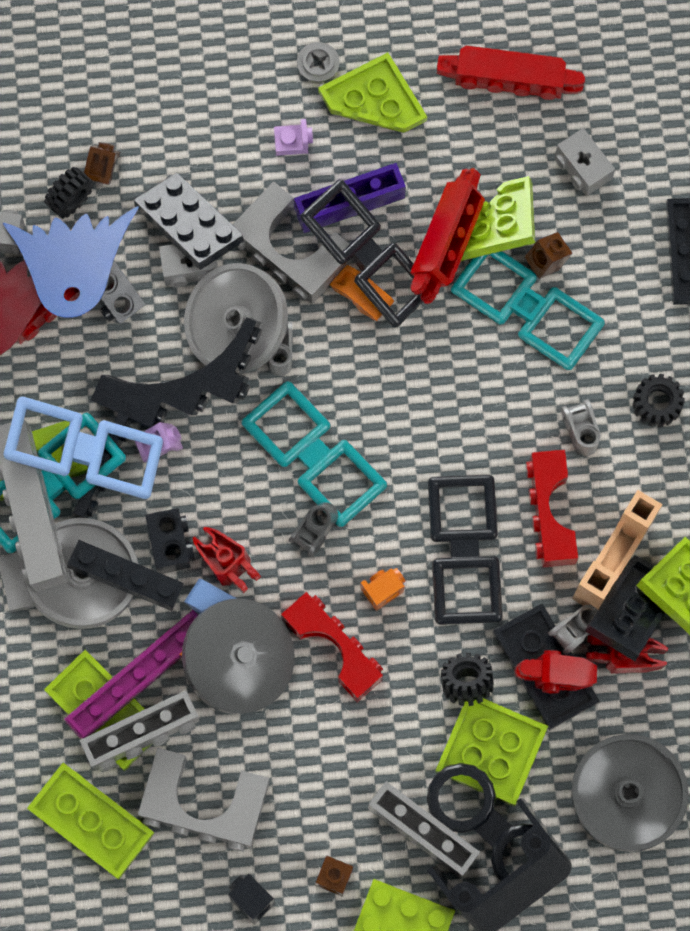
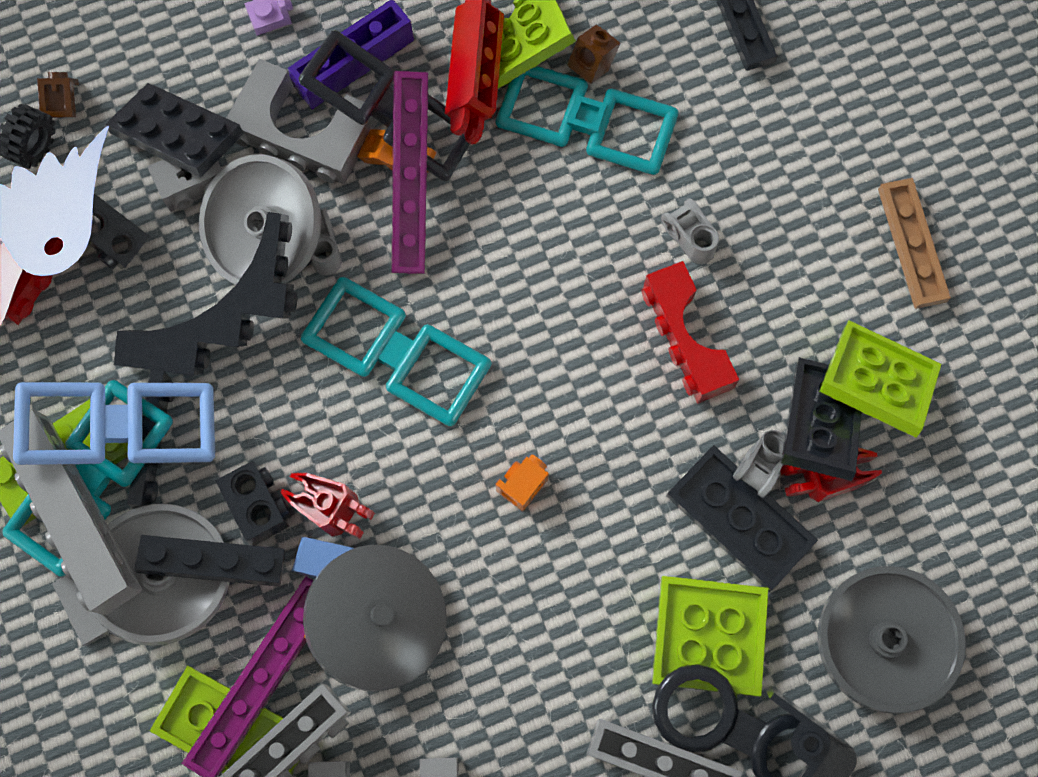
camera: 15 degrees left, 0 degrees up
lavender bracket [135,422,183,463] -> none
red arch [281,592,383,703] -> none
dark grey piece [289,502,338,557] -> none
black bar [428,475,503,625] -> none
black tyre [441,653,494,706] -> none
red hinge [514,650,597,694] -> none
light nougat arch [572,490,663,610] -> none
black tyre [632,374,685,428] -> none
none -> magenta tile [391,71,428,274]

